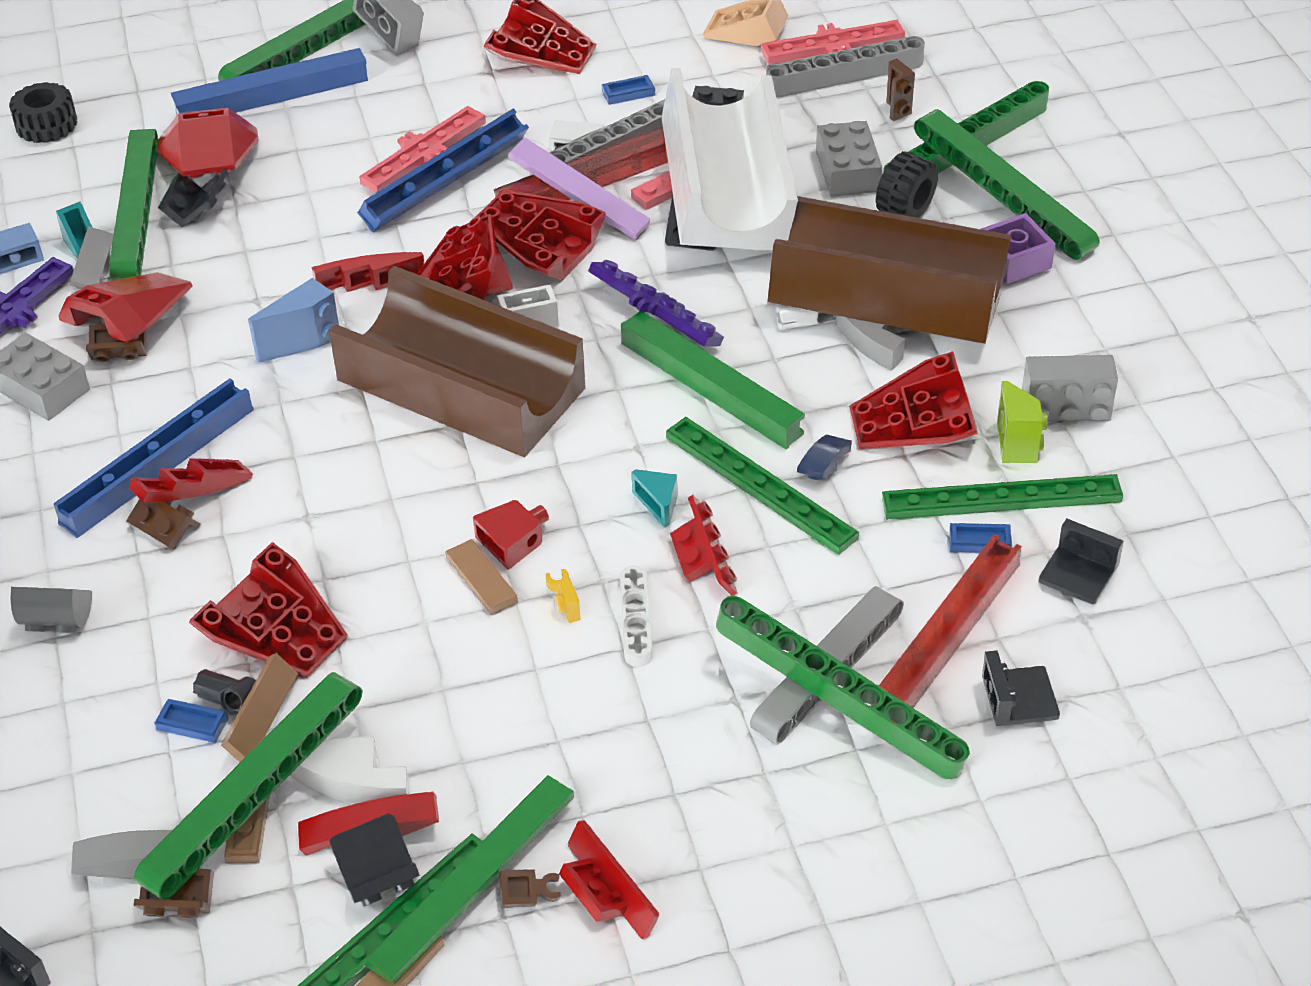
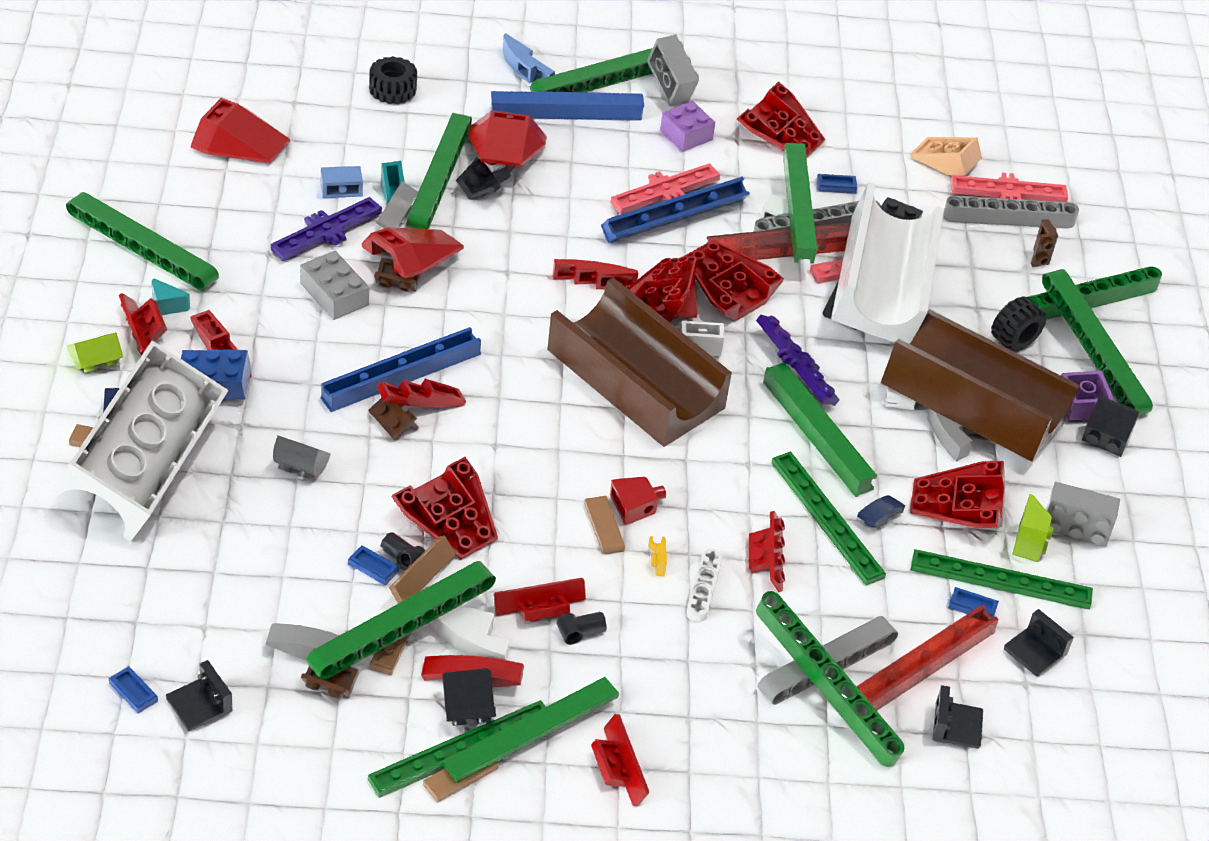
camera: 10 degrees right, 0 degrees up
medium blue slope [248,278,339,362] -> none
reddish brown plate [499,869,561,908] -> none
lavender tile [509,137,650,240] -> none
teal slope [631,469,678,527] -> none
light grey brick [816,120,882,197] -> none
none -> red bracket [493,577,586,622]
none -> medium blue slope [502,33,555,83]
none -> black piece [556,611,607,645]
none -> medium lavender brick [660,101,716,152]
none -> green tile [783,143,817,264]
none -> black slope [1082,395,1140,457]

